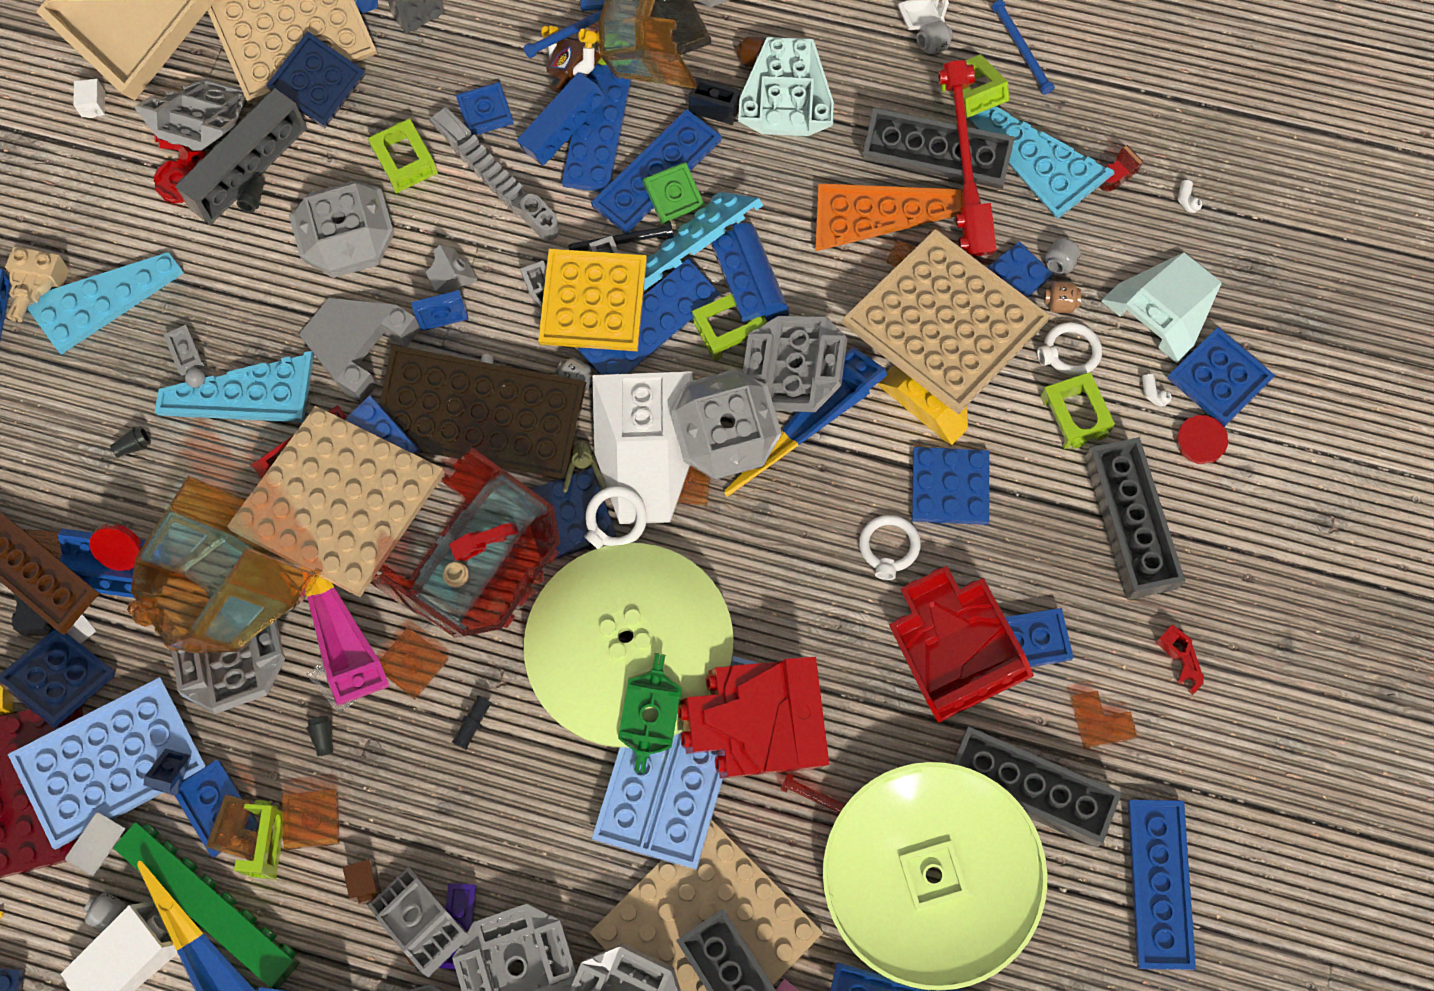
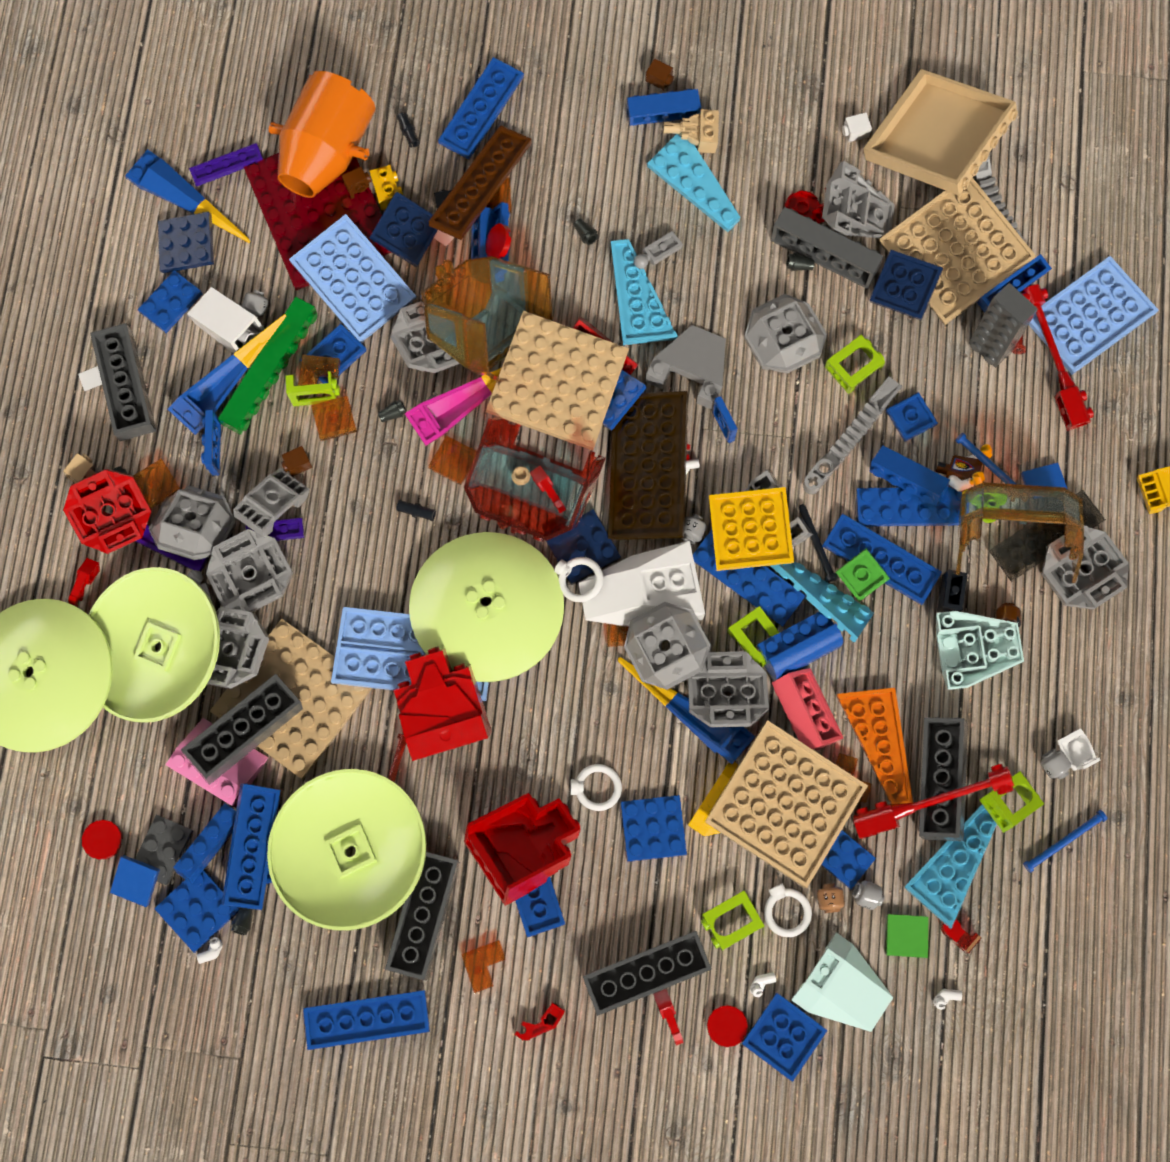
camera: 80 degrees right, 5 degrees up
panel [65,812,127,876] -> none
dark blue slope [143,749,191,795] -> none
light grey brick [426,245,477,293] -> none
olive plant [563,442,606,493] -> none
green plate [618,653,682,773] -> none
none -> red piece [653,989,684,1046]
none -> coral slope [772,668,844,751]
none -> bright green tile [886,914,928,958]

